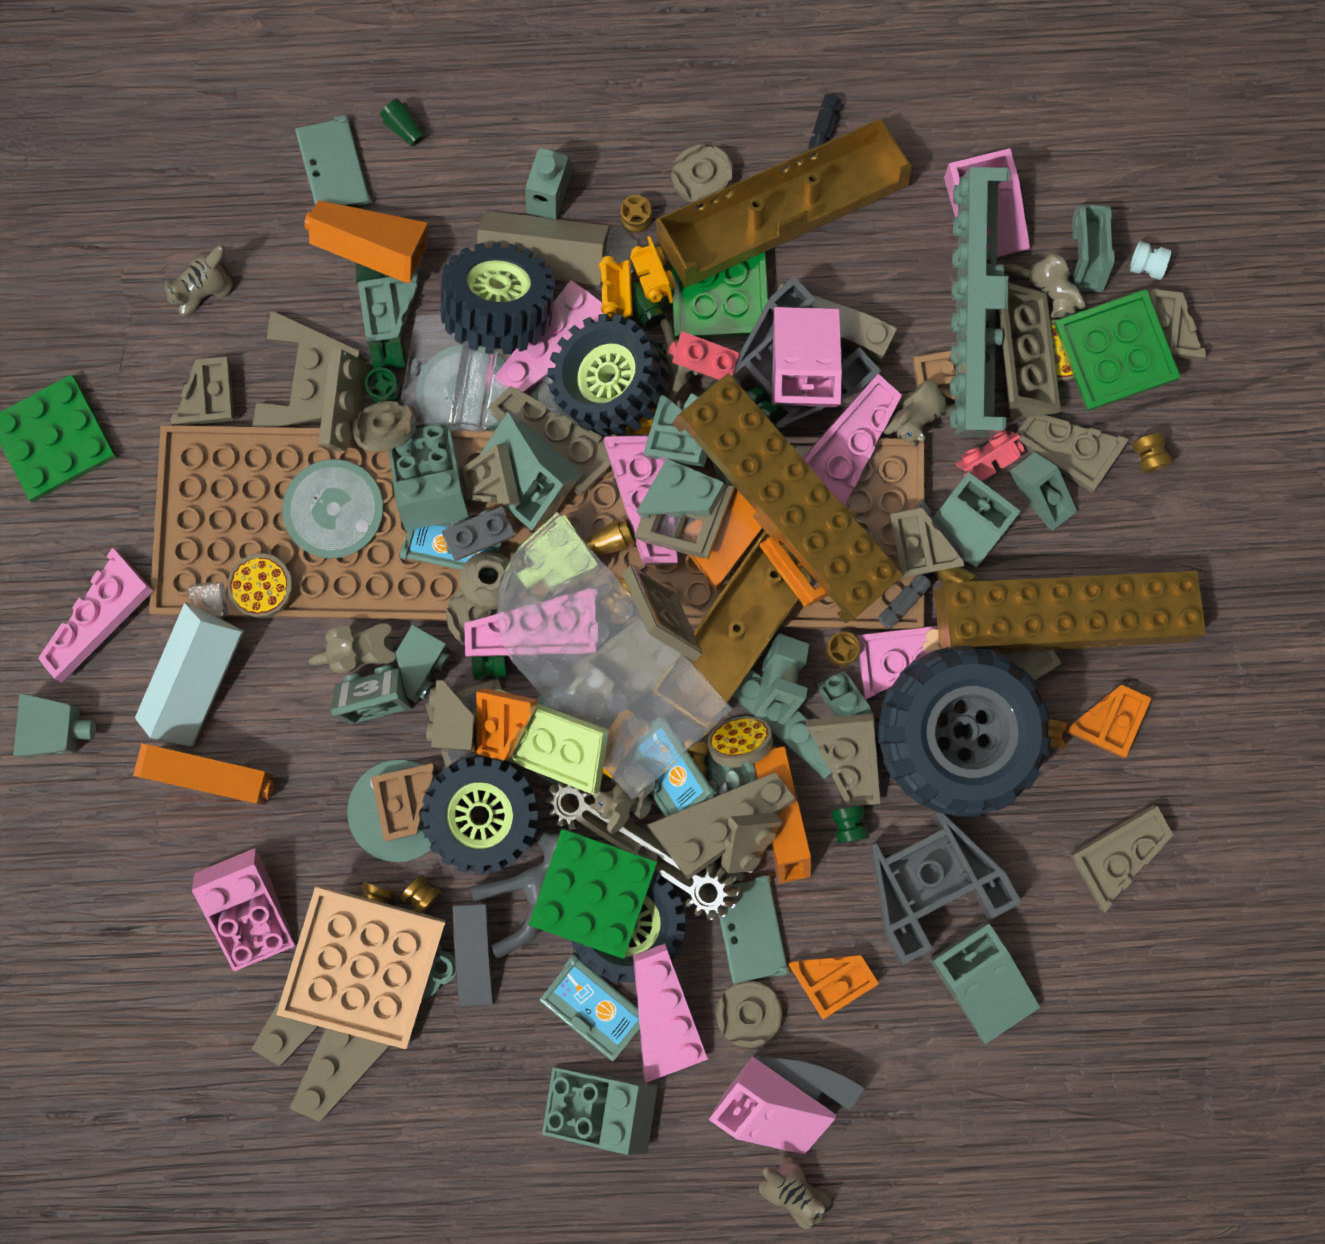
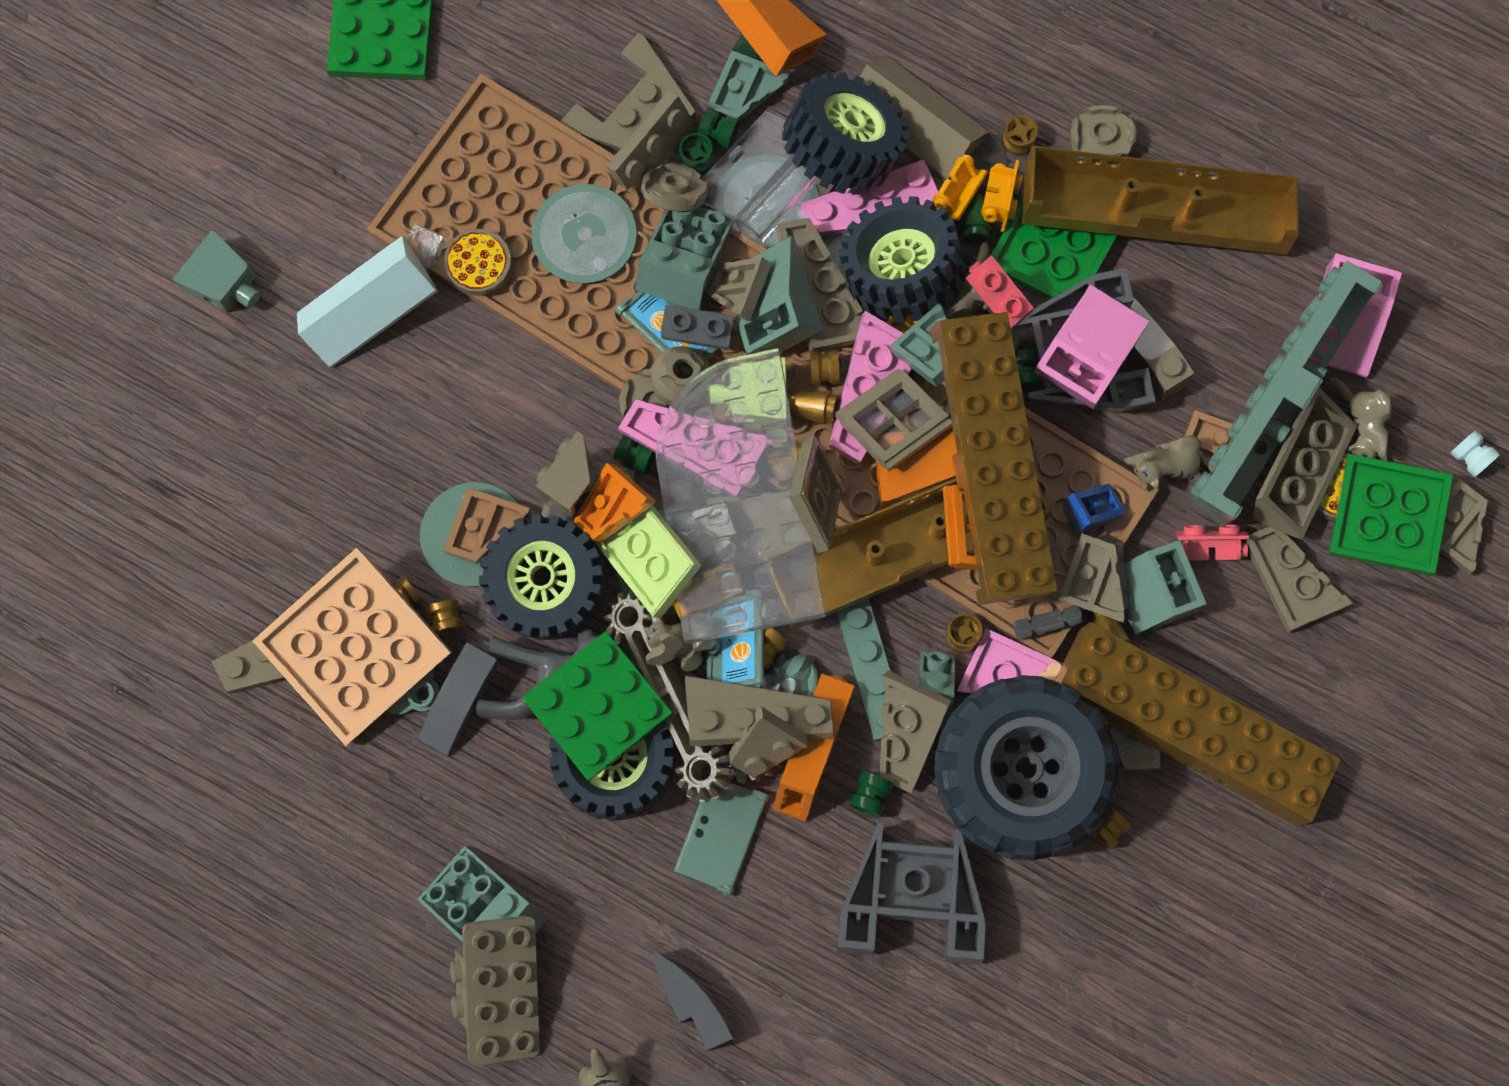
camera: 30 degrees right, 5 degrees down
bright pink wing [38,548,153,683] -> none
orange slope [133,743,274,805] -> none
dark tan wing [170,356,234,426] -> none
bright pink slope [192,848,295,972] -> none
dark tan wing [289,1028,391,1122] -> none
dark tan animal [309,623,396,673] -> none
sand green slope [331,665,412,725] -> none
sand green slope [396,625,450,703] -> none
sand green torso [525,148,574,219] -> none
door [539,953,640,1062] -> none
bright pink wing [633,944,708,1083] -> none
sand green wing [637,459,725,518] -> none
tile [708,716,773,768] -> none
bright pink slope [709,1056,837,1155] -> none
dark tan tile [716,980,782,1048] -> none
sand green piece [754,633,809,725] -> none
orange wing [788,955,879,1020] -> none
bright pink wing [803,374,902,506] -> none
black axle [808,94,841,154] -> none
sand green slope [929,923,1040,1044] -> none
sand green slope [1010,452,1077,531] -> none
orange wing [1066,685,1151,758] -> none
dark tan wing [1070,805,1173,913] -> none
sand green piece [1071,205,1115,292] -> none
pearl gold wheel [1132,432,1173,474] -> none
none -> dark tan bracket [450,915,540,1066]
none -> pearl gold wheel [810,350,840,385]
none -> blue slope [1062,483,1126,538]

